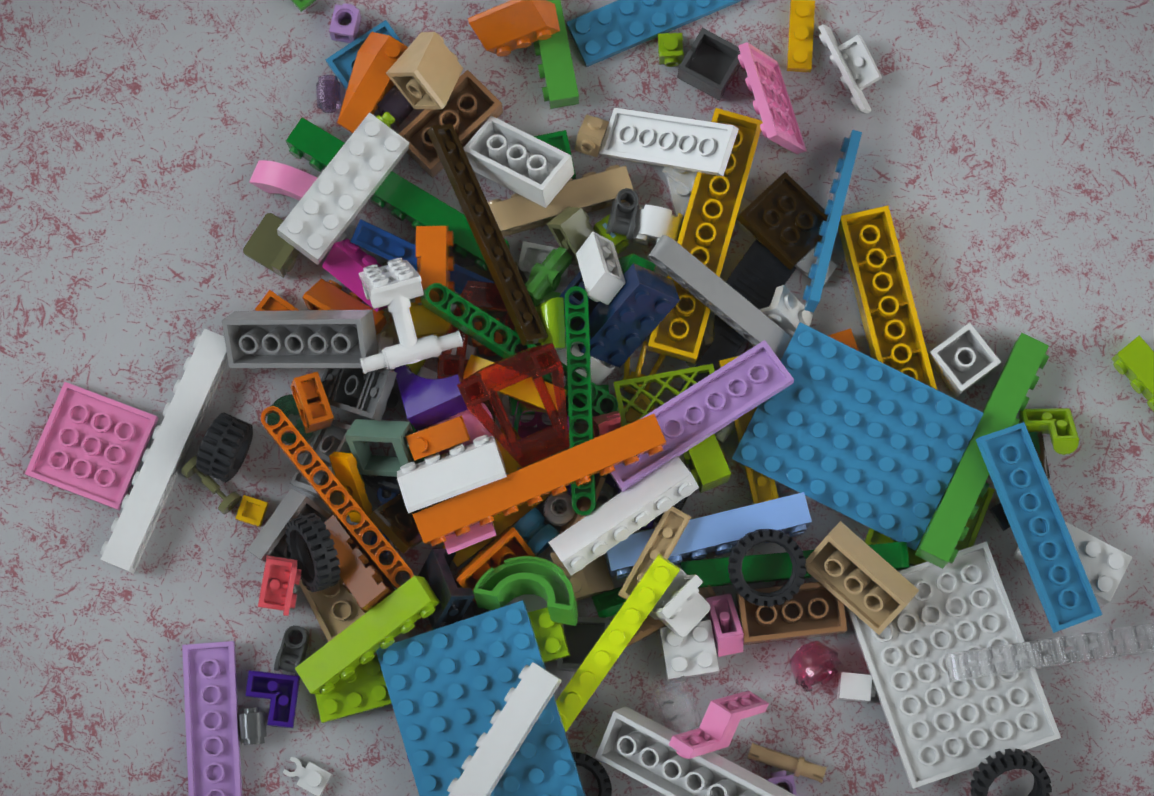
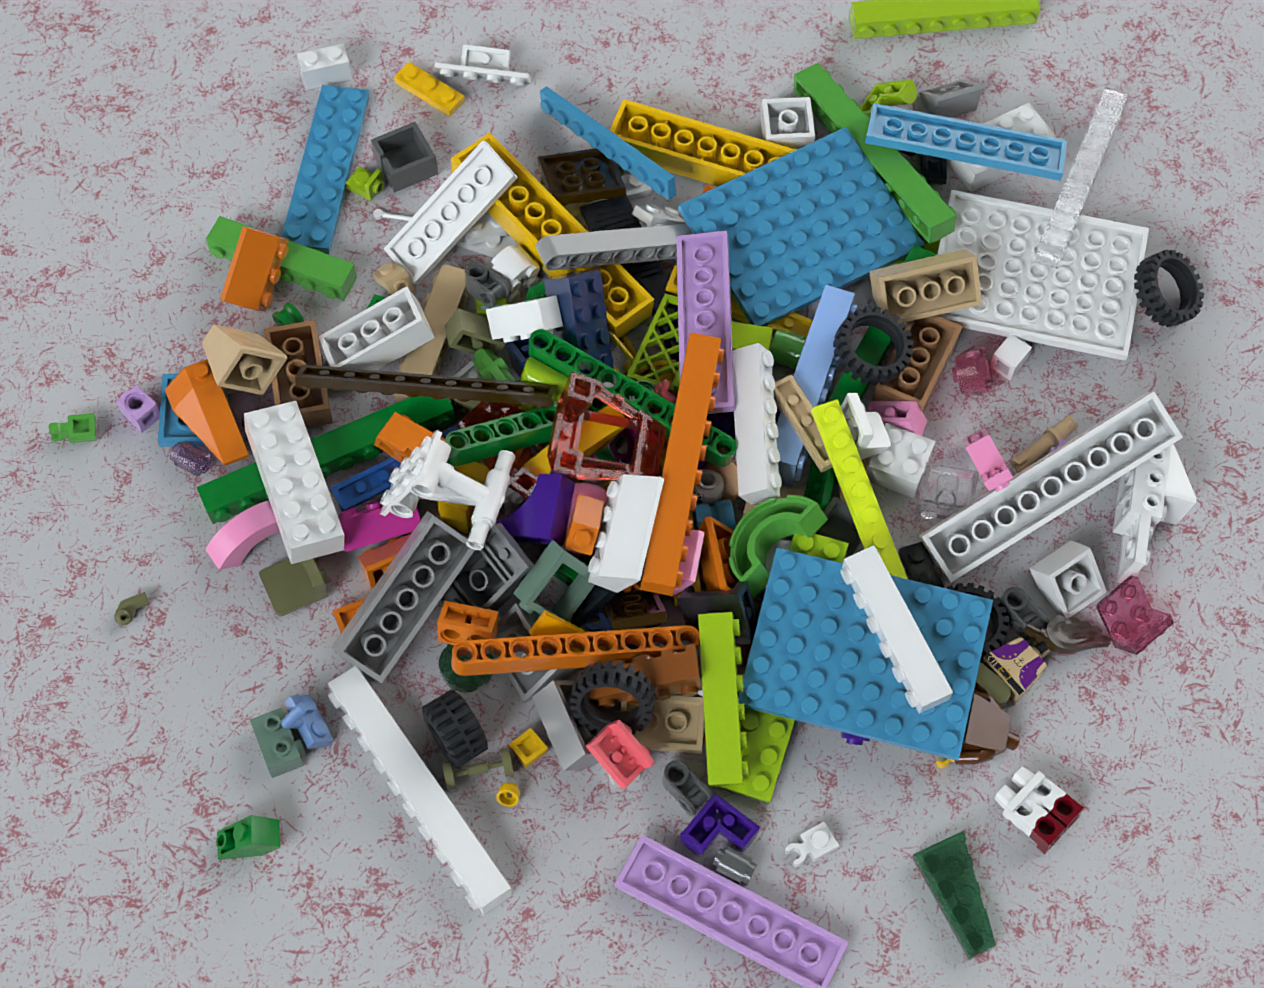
camera: 60 degrees left, 15 degrees down
bright pink plate [25,382,159,511] -> none
bright pink plate [738,42,807,154] -> none
none -> olive arm [114,592,150,626]
none -> green slope [216,815,281,860]
none -> sand green brick [250,707,306,778]
none -> green wheel [272,302,304,326]
none -> medium blue plate [281,695,334,749]
none -> white hinge [373,209,412,221]
none -> yellow hinge [496,782,520,807]
none -> bright green piece [770,329,807,369]
none -> black plate [898,541,944,588]
none -> light grey slope [919,80,982,118]

